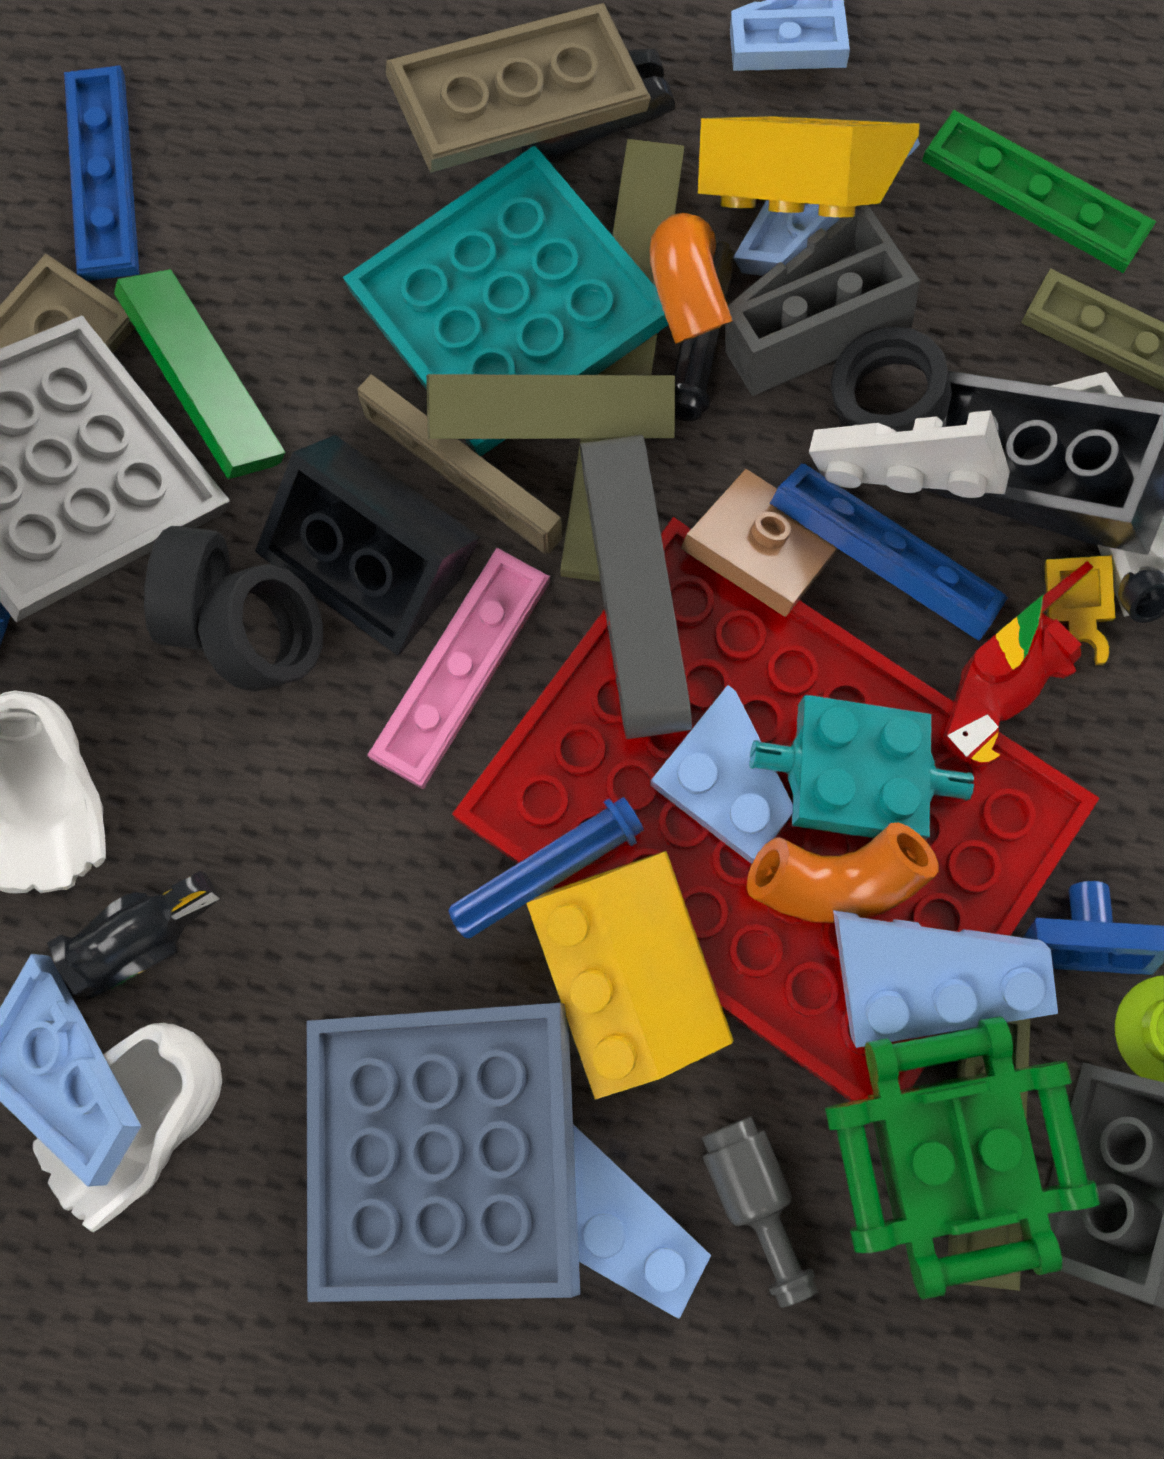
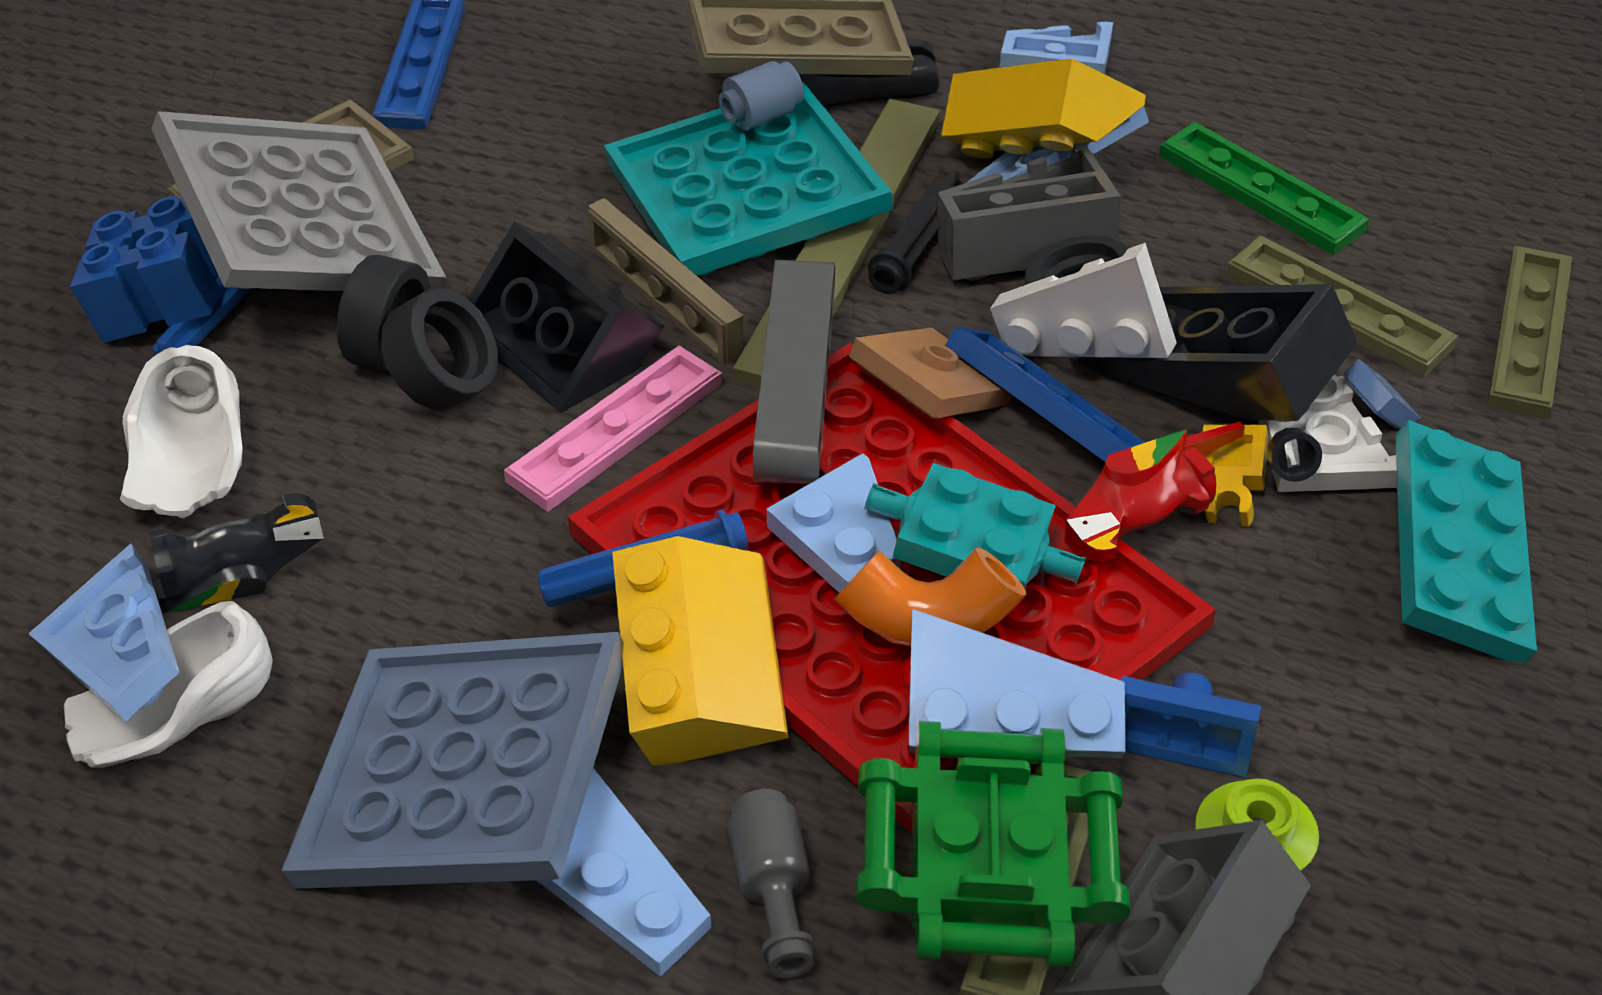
camera: 10 degrees right, 30 degrees down
tile [114,269,286,480] -> none
olive tile [426,374,675,439] -> none
orange cylinder [649,213,733,344] -> none
none -> sand blue brick [719,61,804,131]

